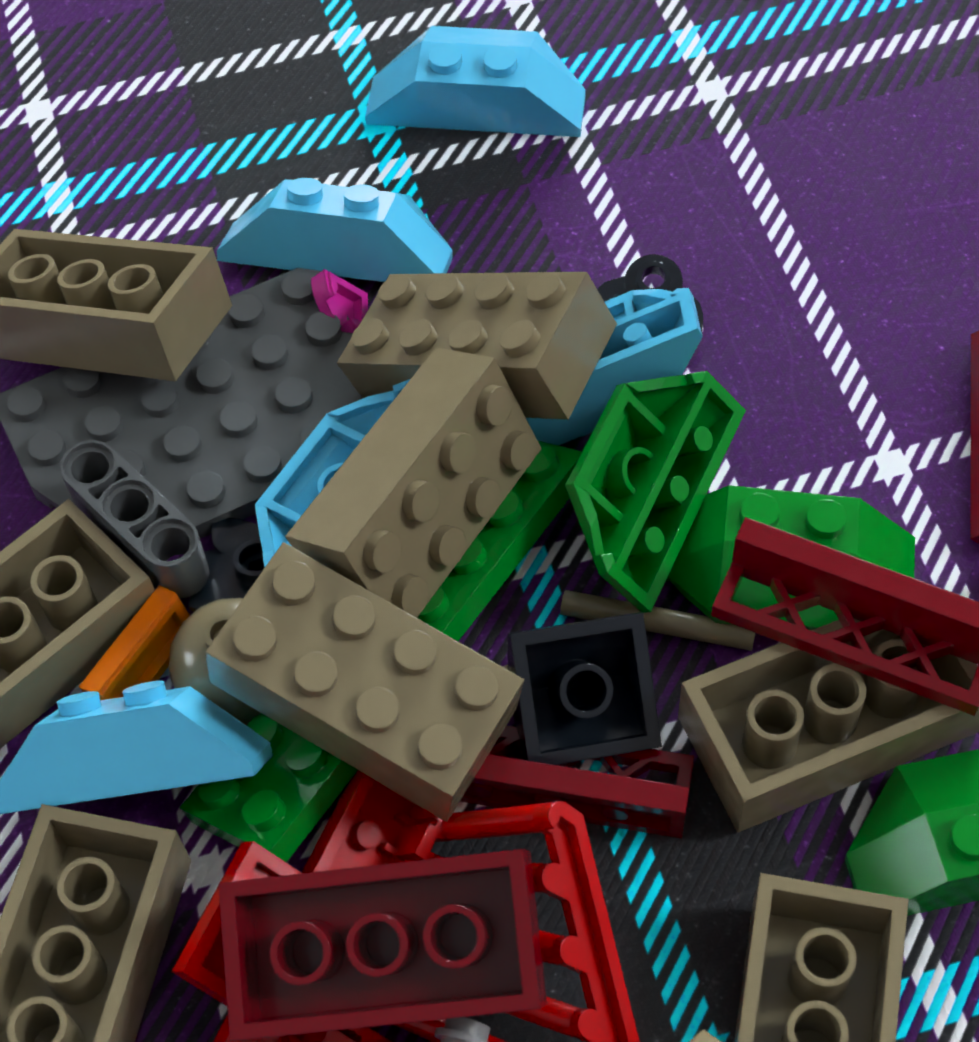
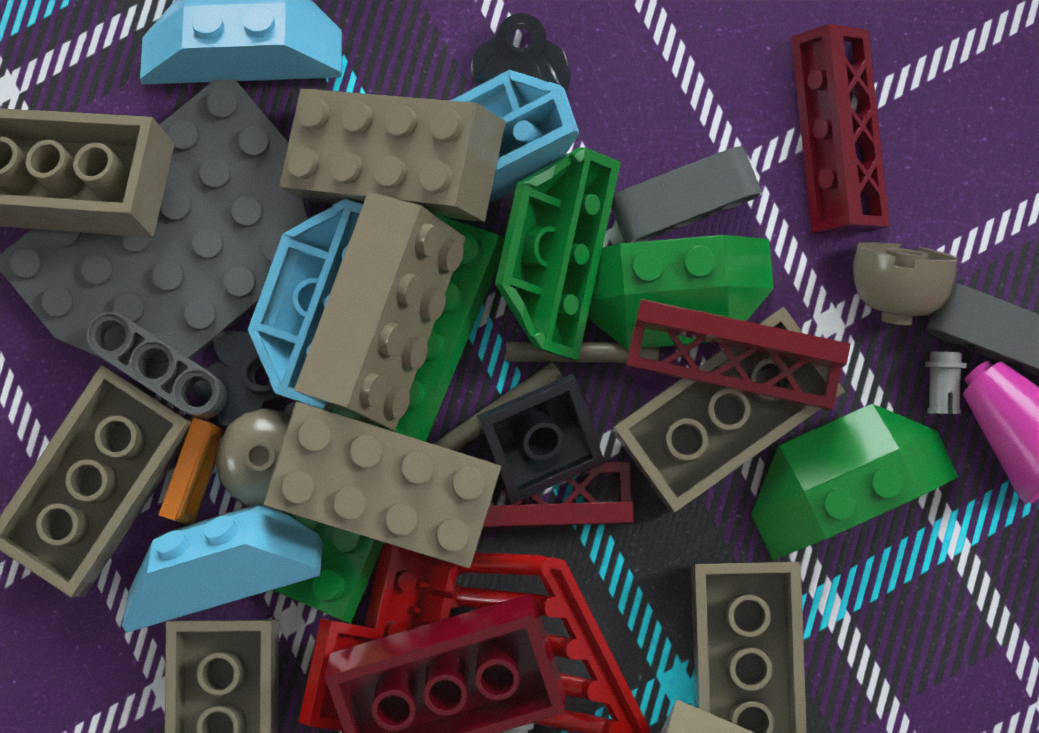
camera: 10 degrees left, 25 degrees up
dark pink tile [311,269,368,333] -> none
none -> dark grey beam [611,146,763,243]

